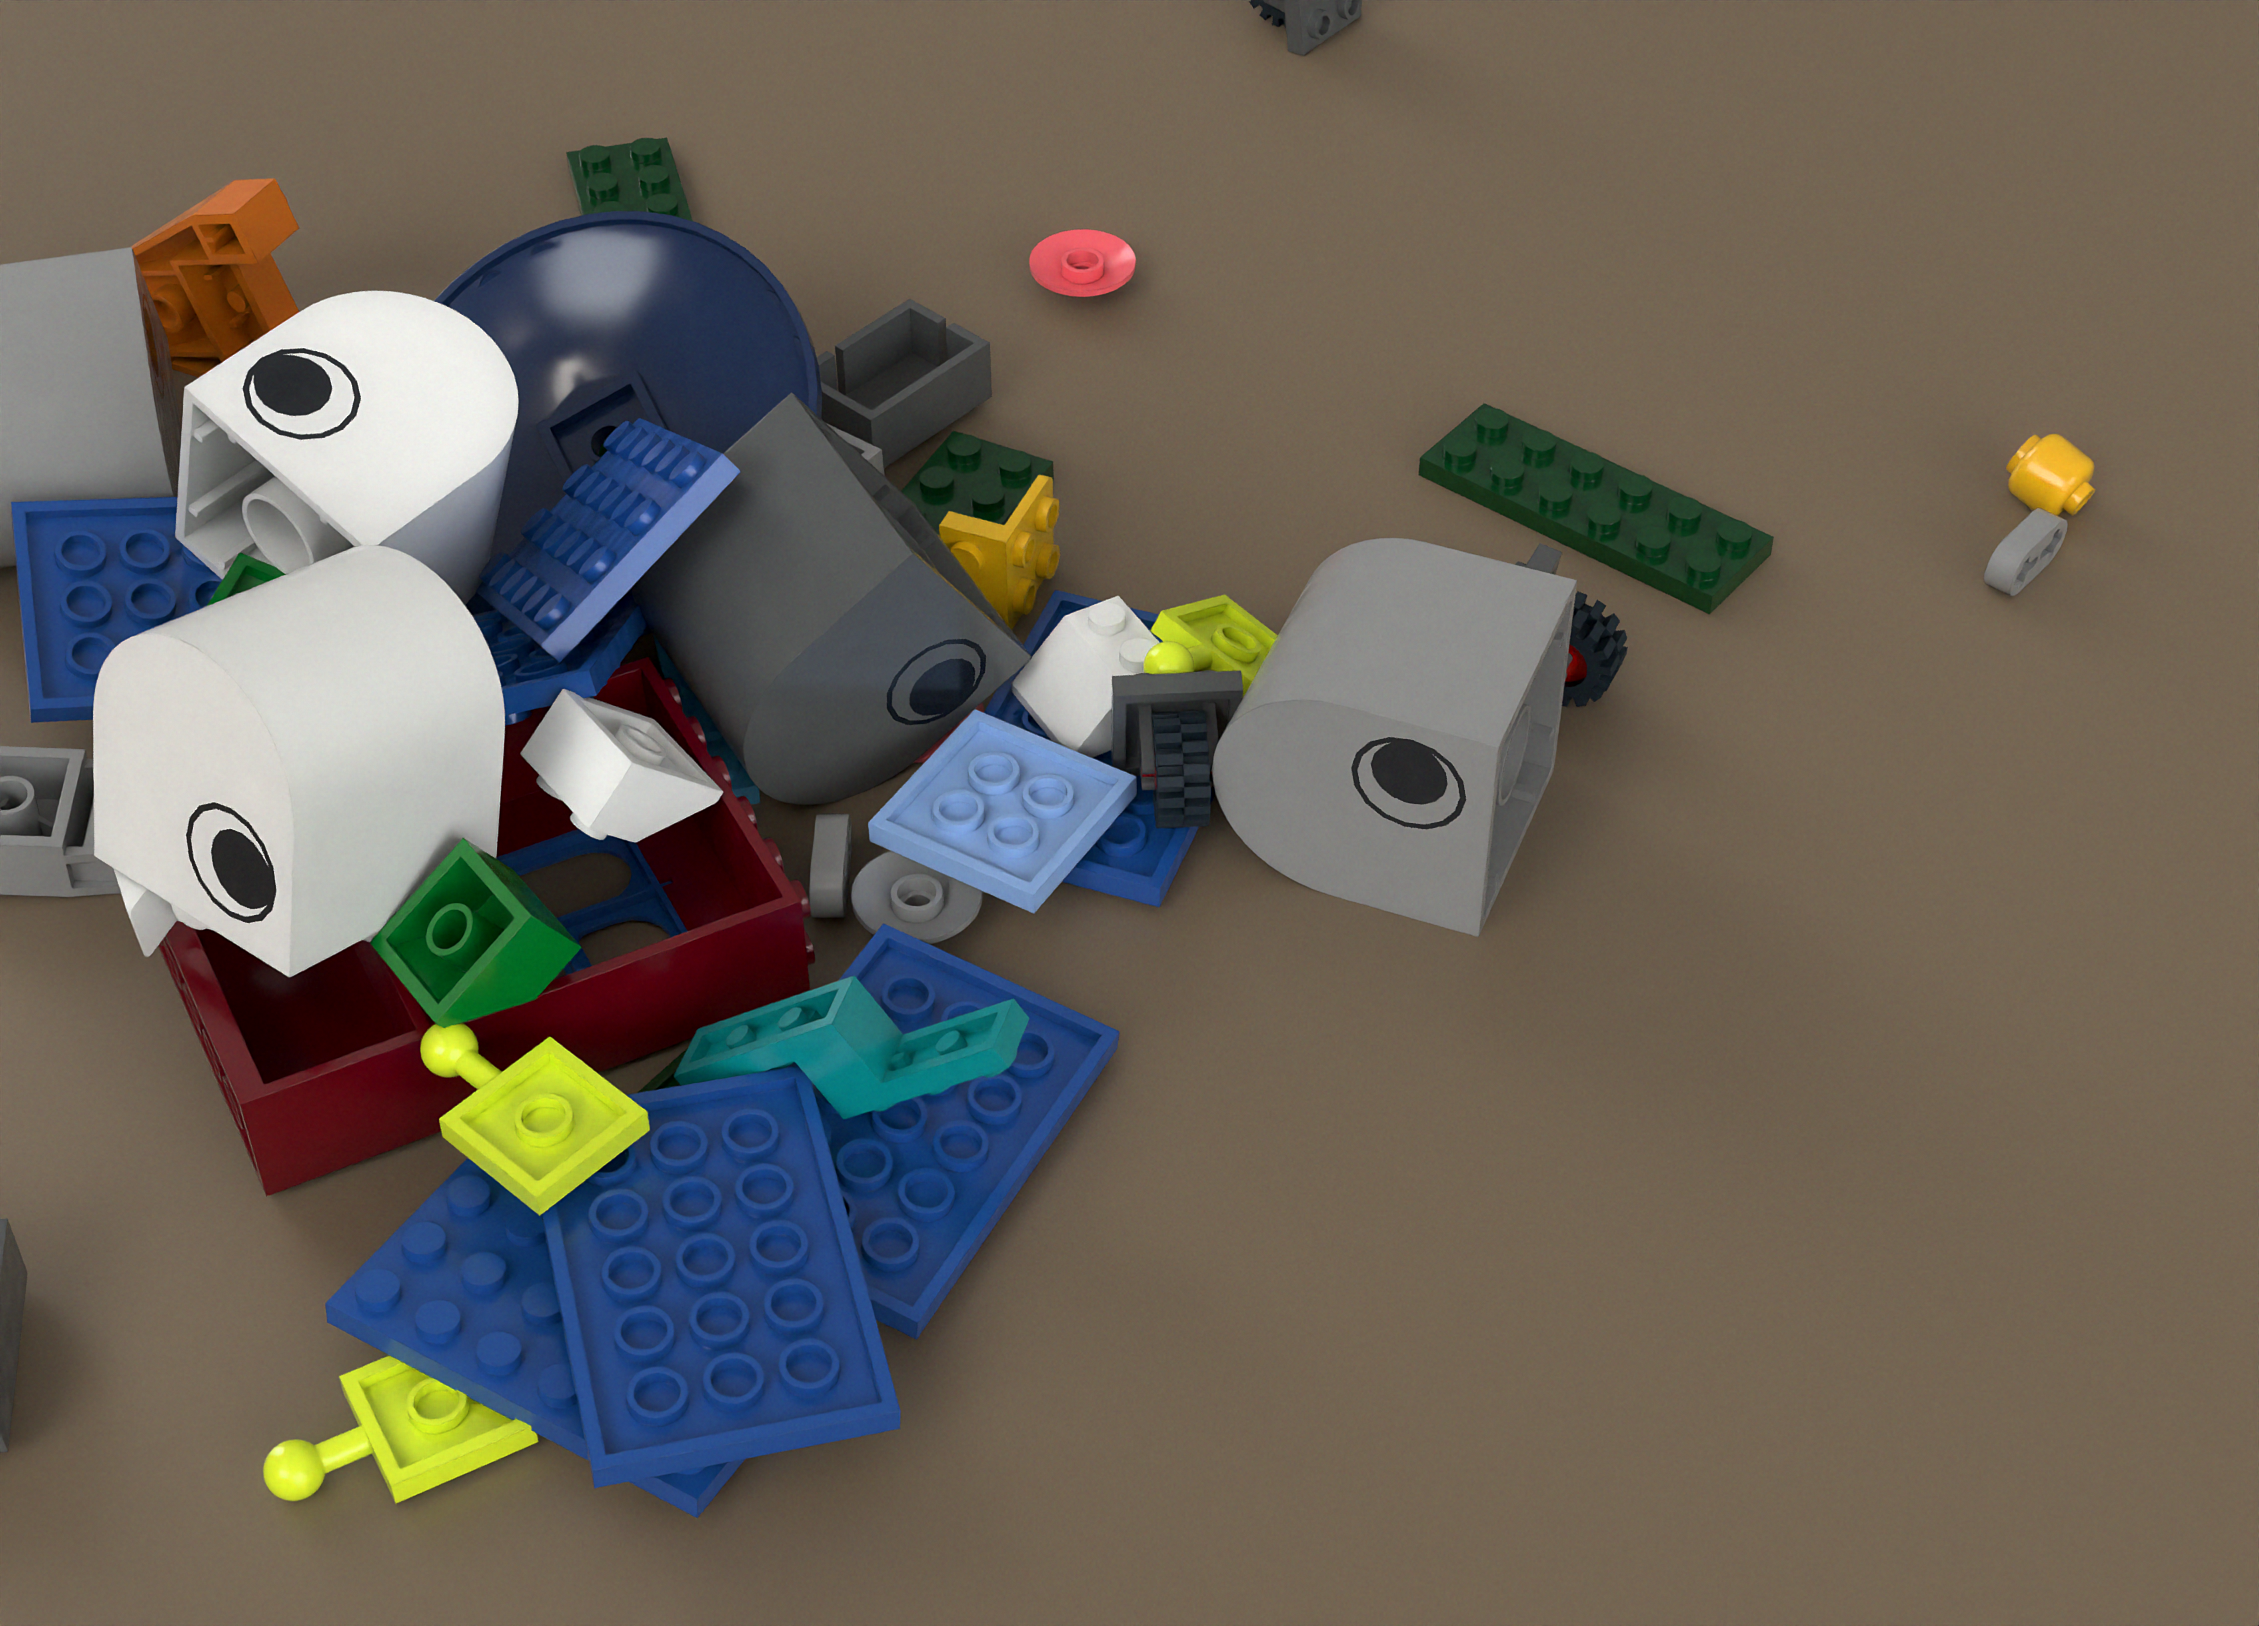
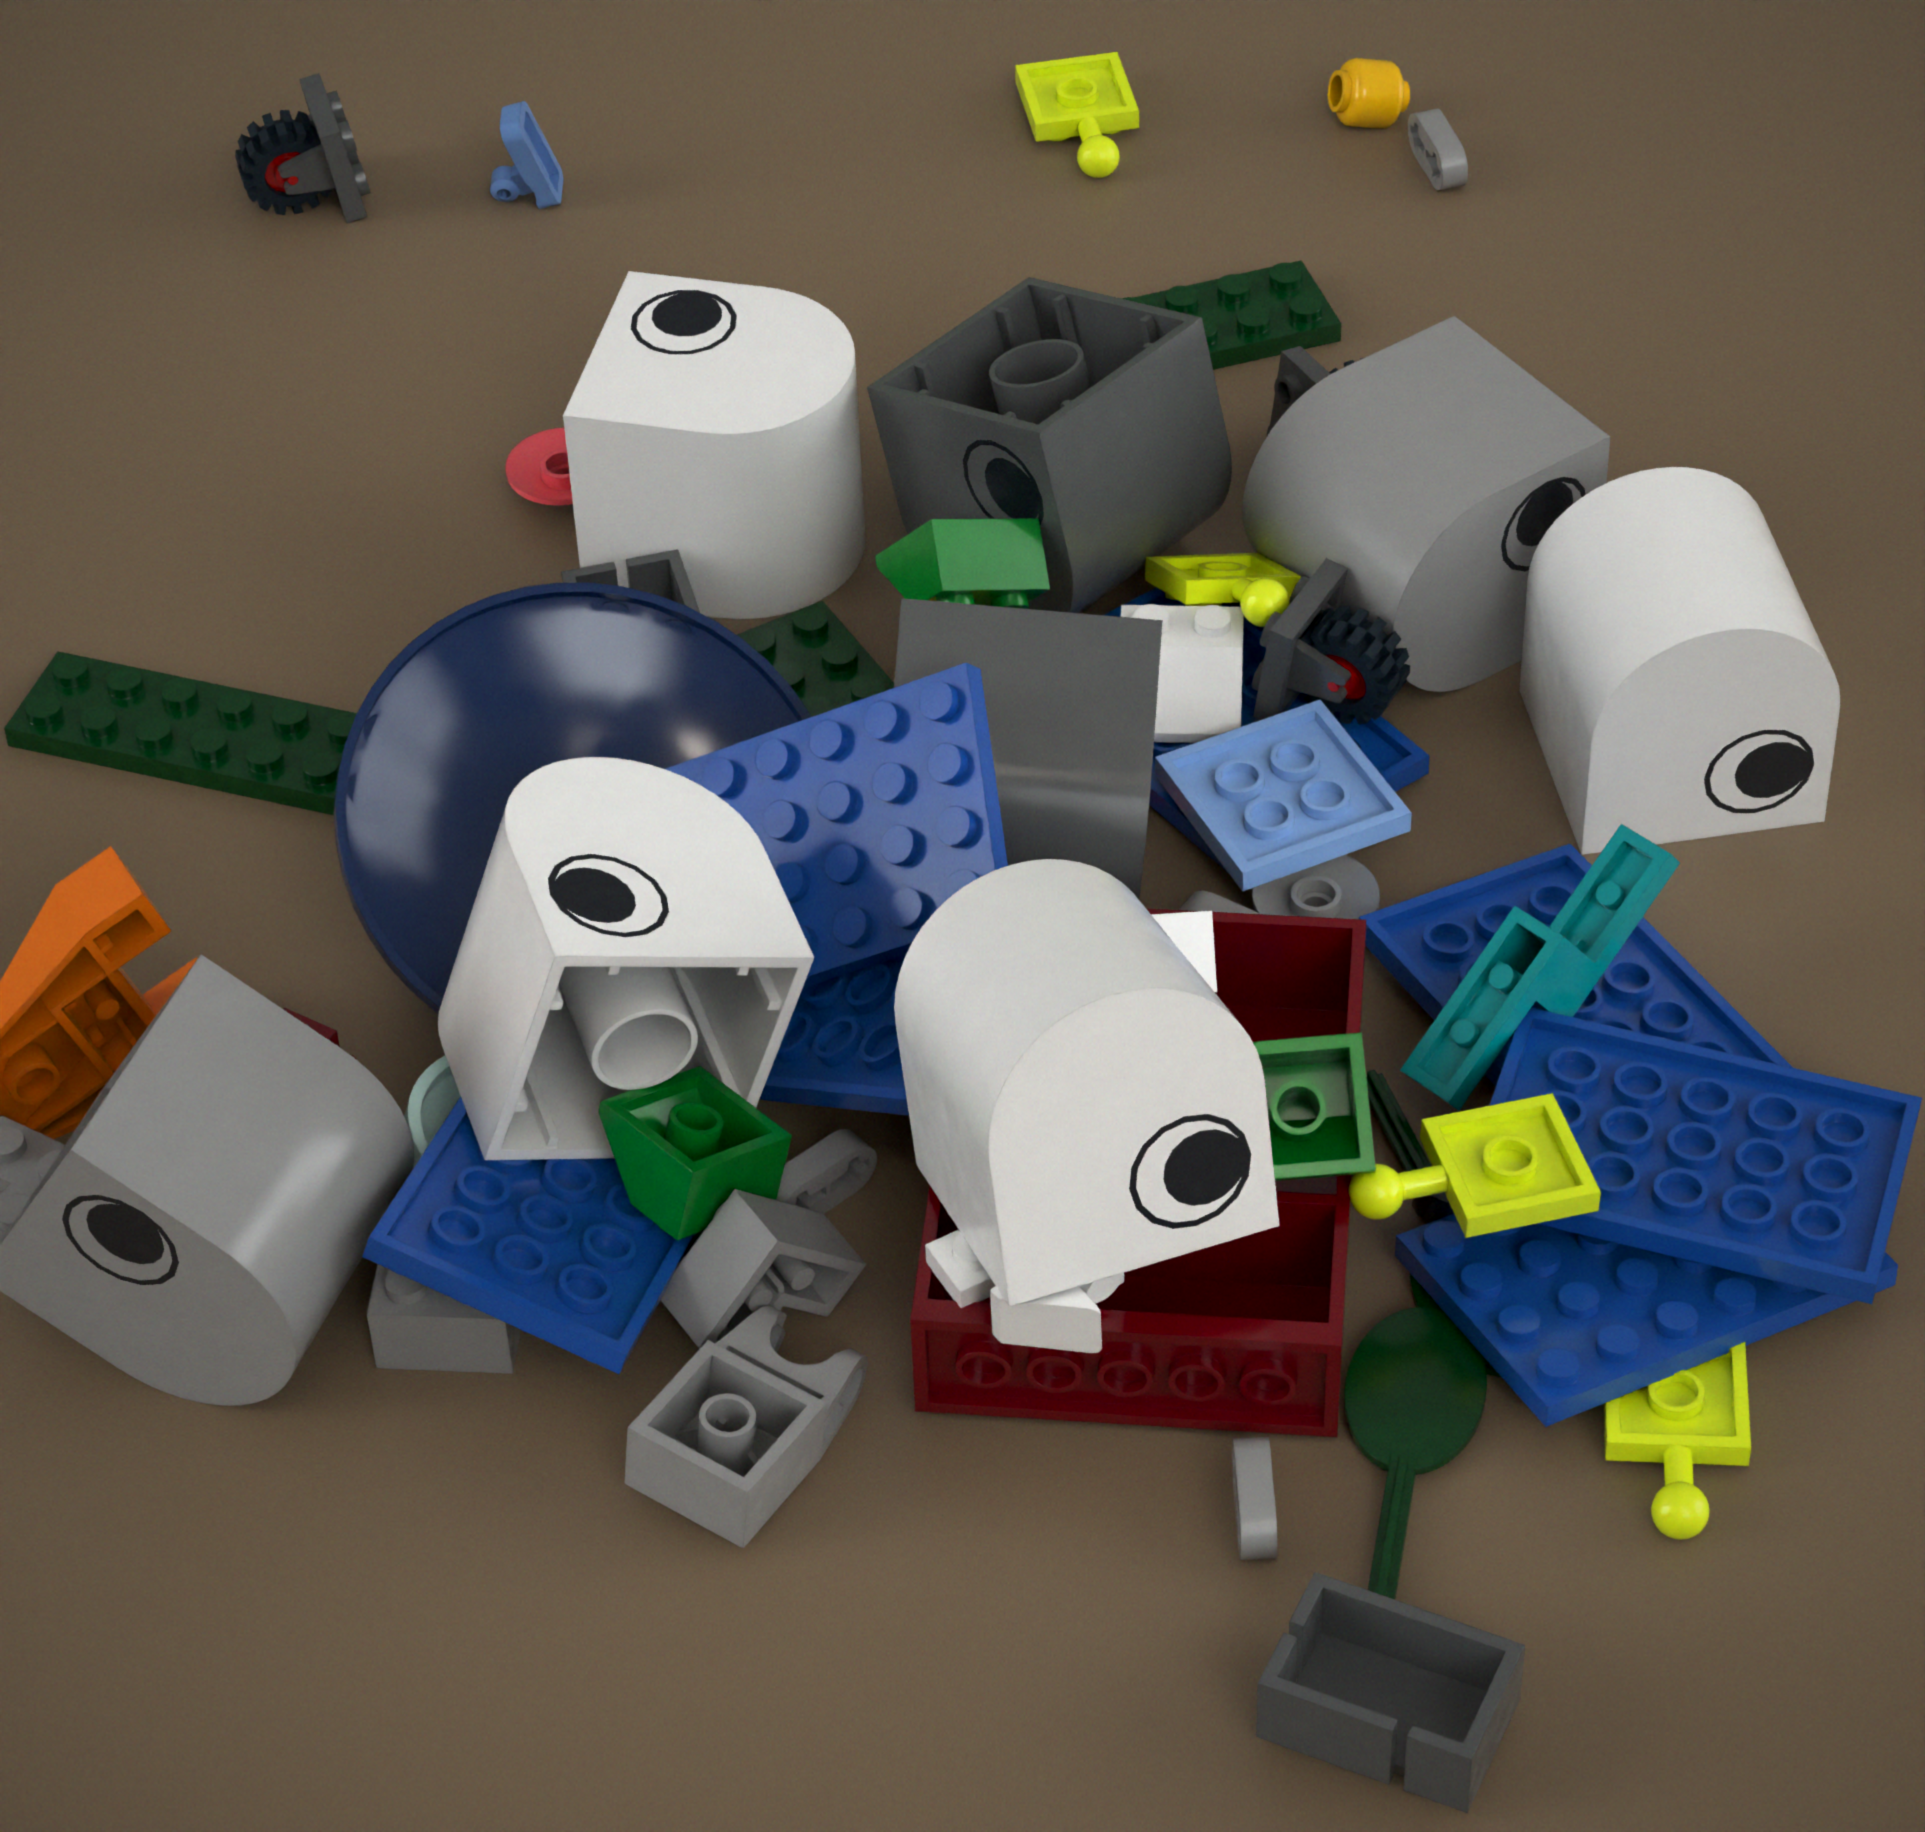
camera: 55 degrees left, 0 degrees up
none -> medium blue piece [490,101,564,209]
none -> white brick [563,271,865,619]
none -> dark grey brick [867,277,1232,613]
none -> green slope [875,518,1050,609]
none -> neon yellow plate [1015,52,1139,178]
none -> light grey beam [1232,1437,1277,1560]
none -> dark green piece [1344,1307,1487,1599]
none -> white brick [1519,467,1840,855]

